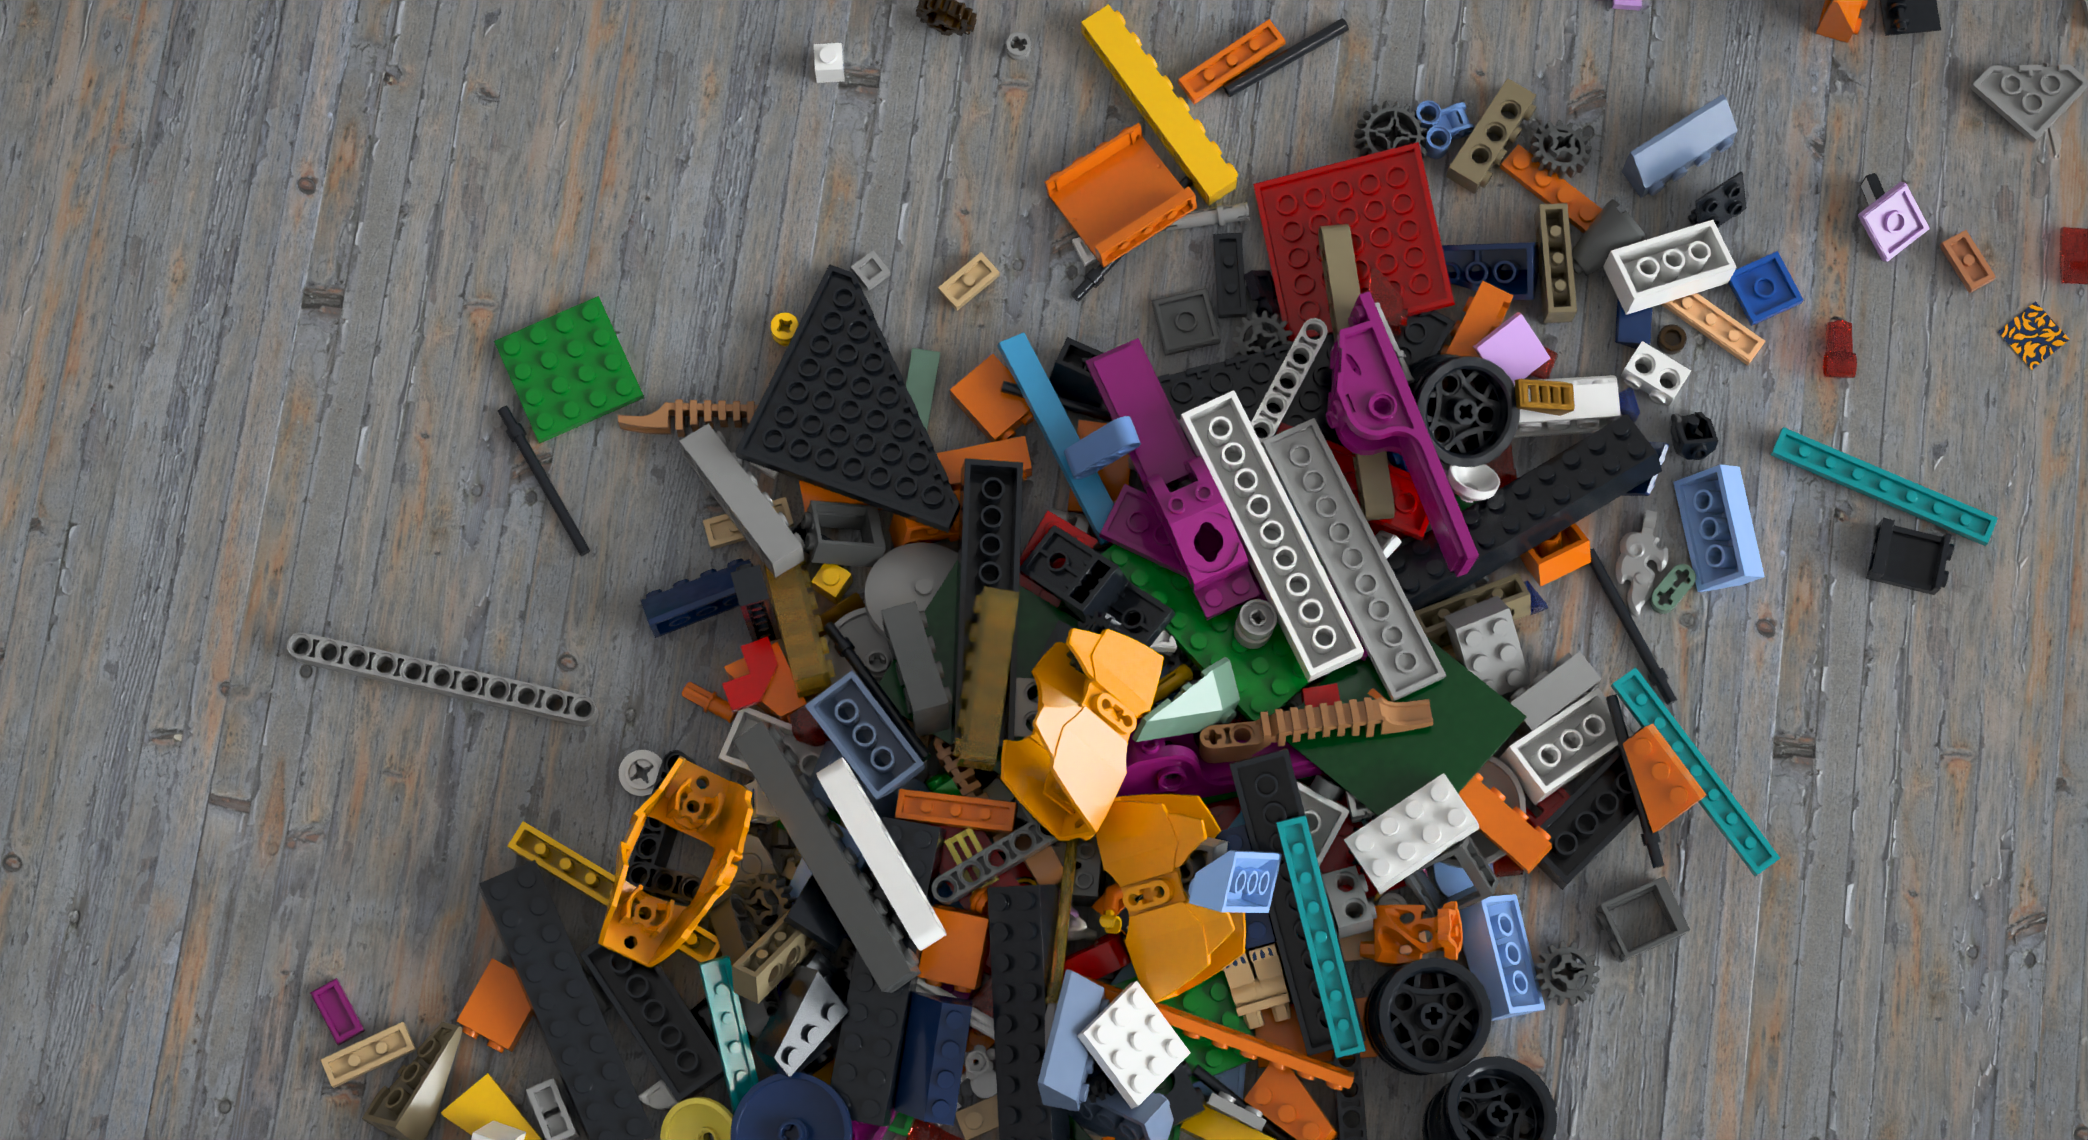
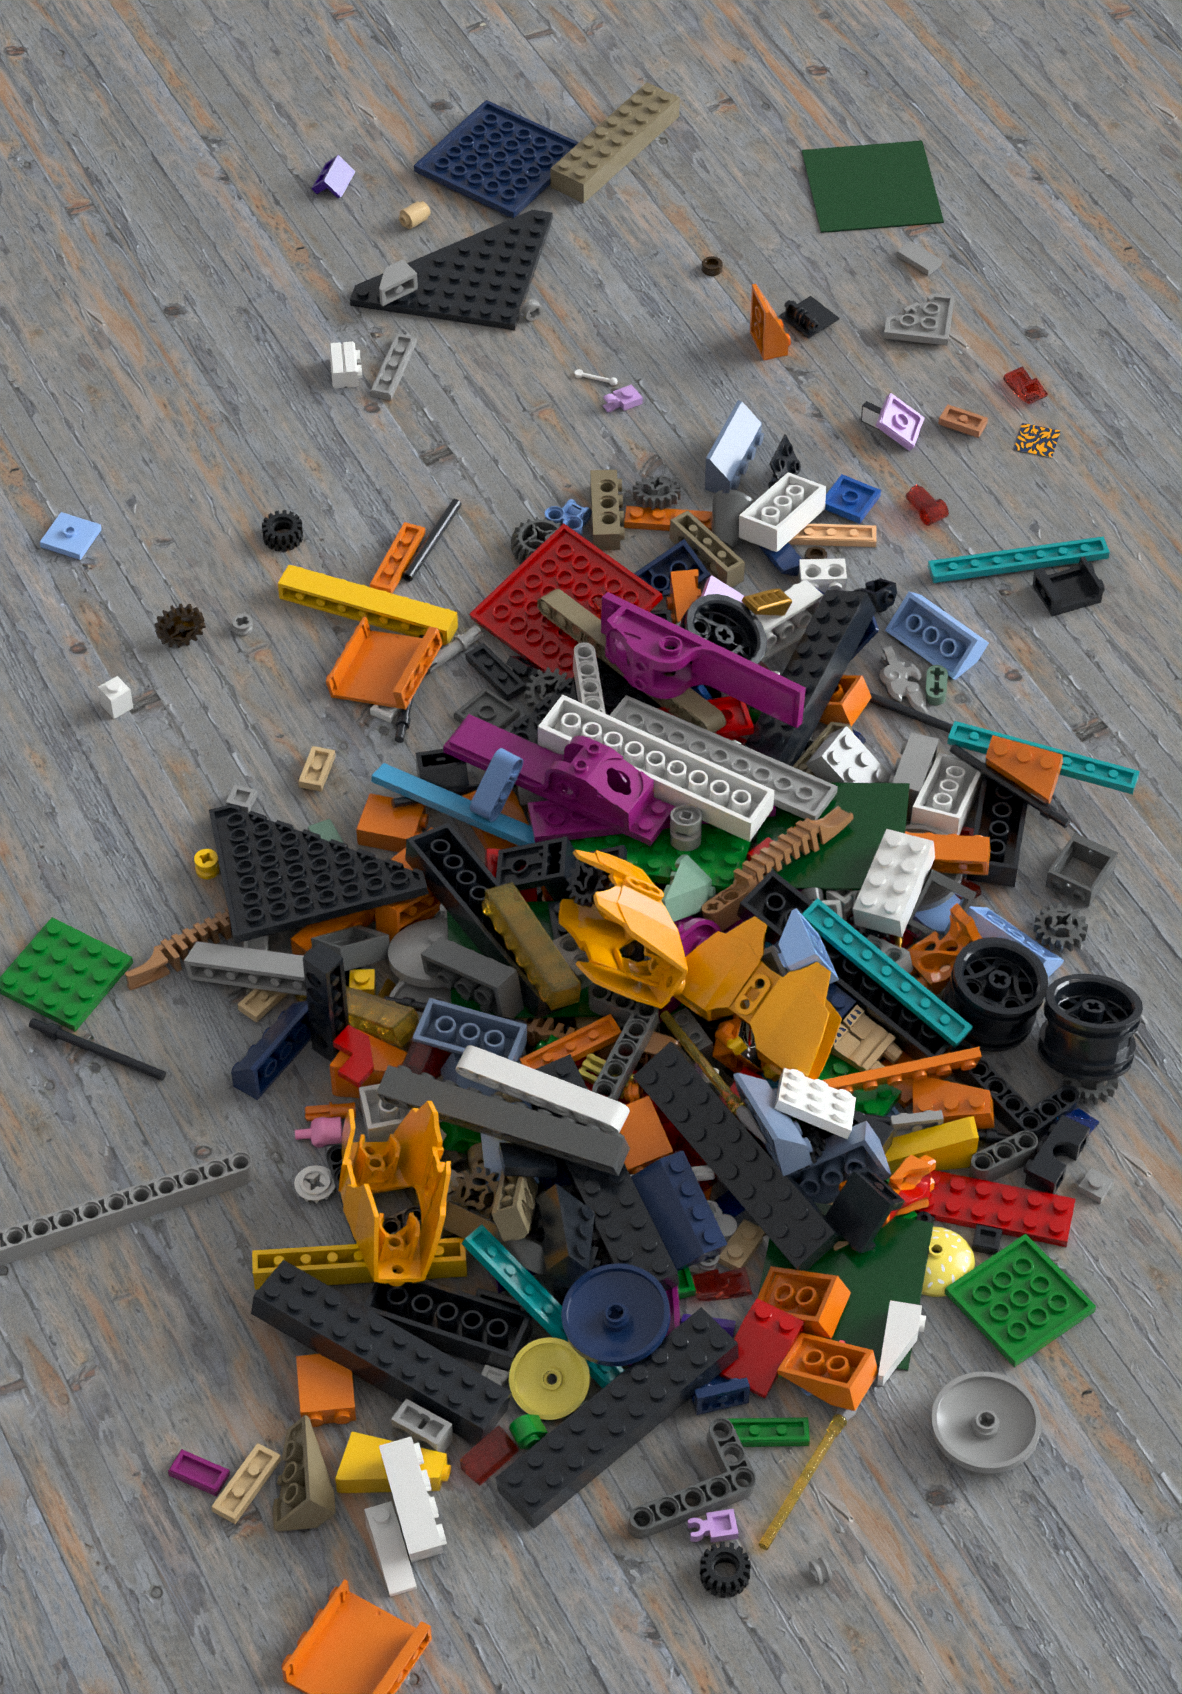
camera: 35 degrees left, 25 degrees down
none -> bright pink piece [295,1117,343,1148]

